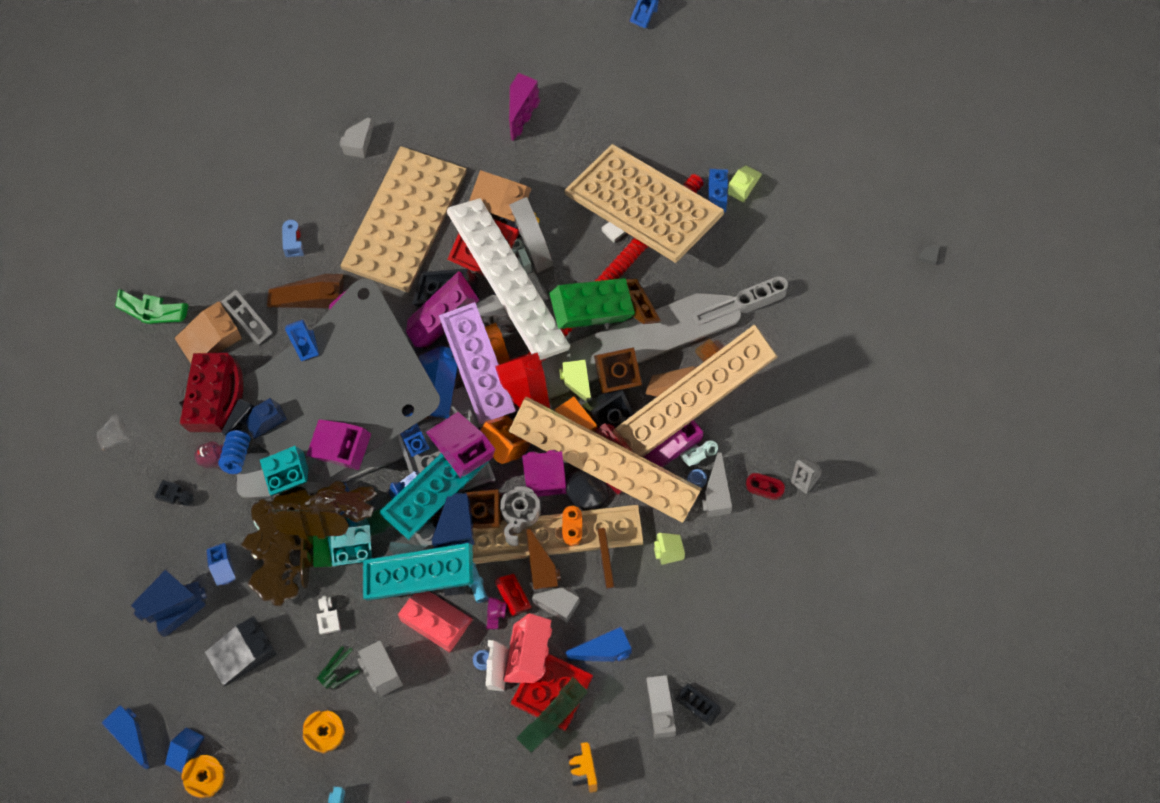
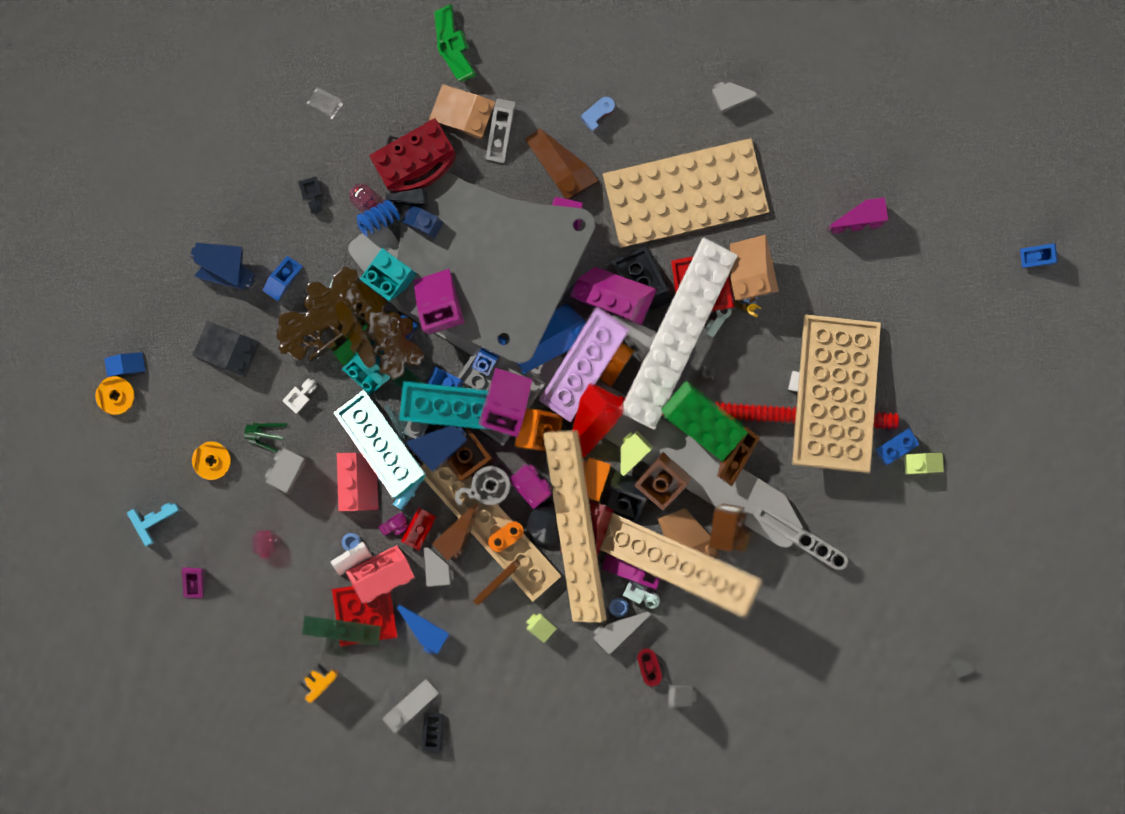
camera: 55 degrees right, 20 degrees up
blue slope [101,705,149,770] -> none
blue slope [285,320,319,361] -> none
light grey slope [509,197,554,273] -> none
none -> clear pink head [251,530,277,558]
none -> reddish brown brick [709,503,747,552]

